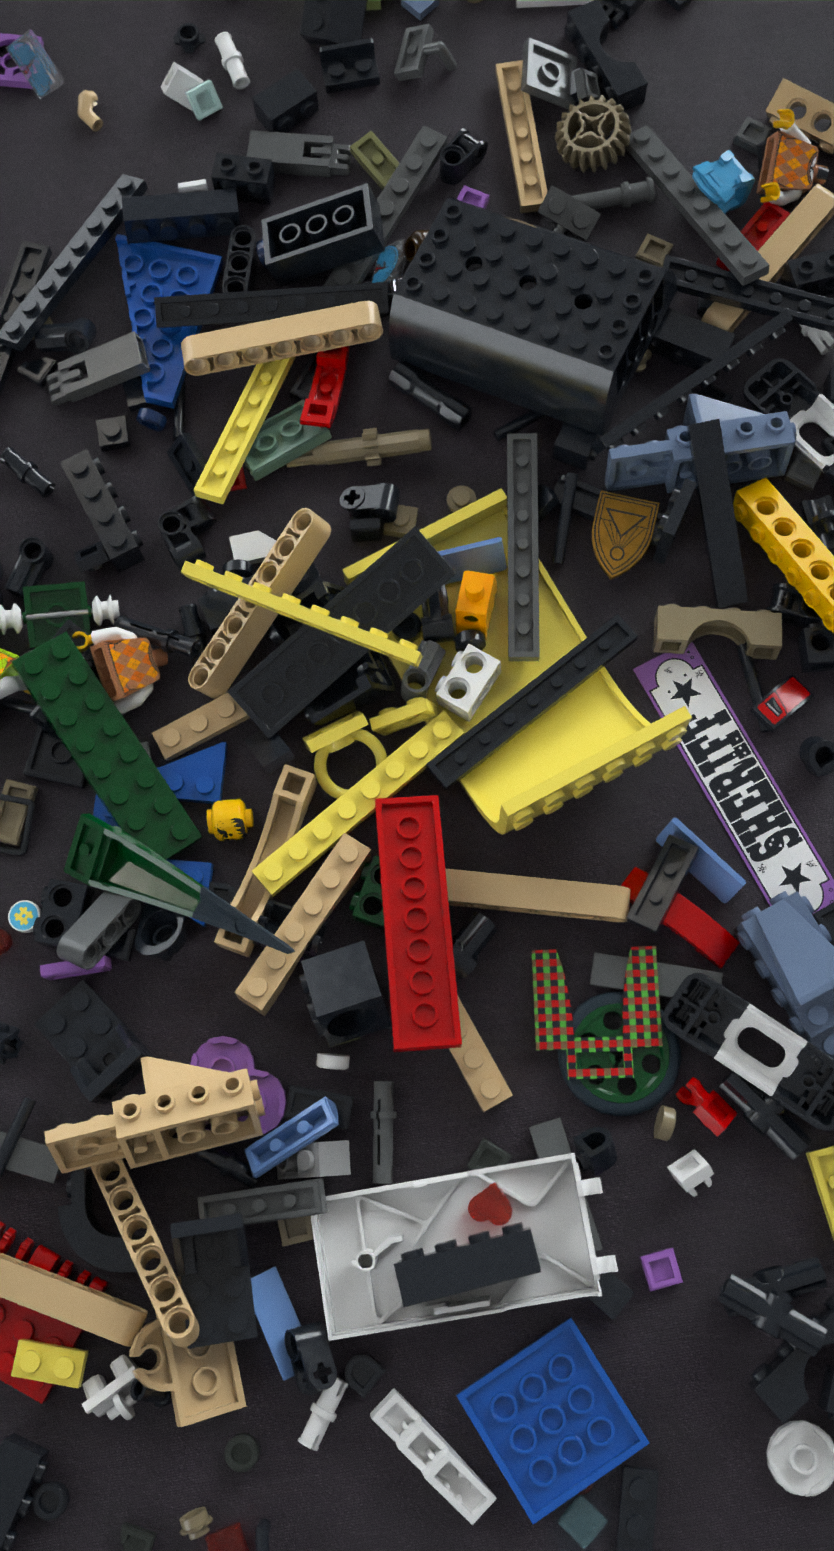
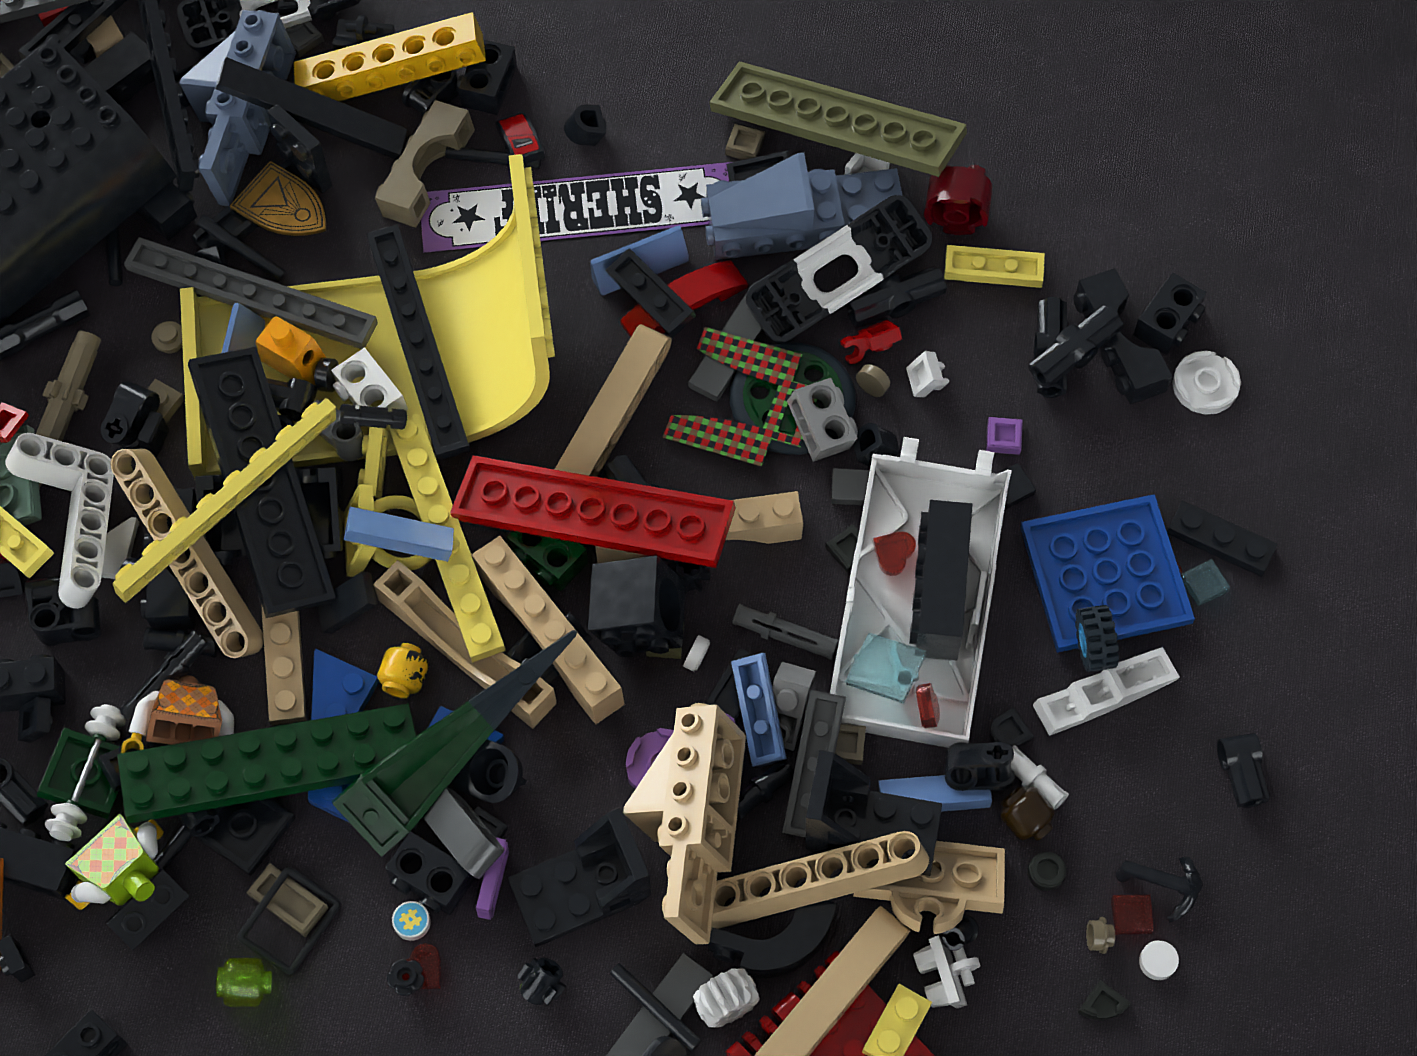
camera: 75 degrees left, 10 degrees down
none -> white beam [5,433,114,609]
none -> black axle [339,404,407,430]
none -> medium blue slope [344,506,454,562]
none -> white gear [693,968,760,1027]
none -> light grey brick [787,378,858,462]
none -> clear light blue piece [845,633,927,704]
none -> clear red tile [916,683,940,729]
none -> dark brown head [1000,785,1055,841]
none -> black wheel [1075,605,1119,672]

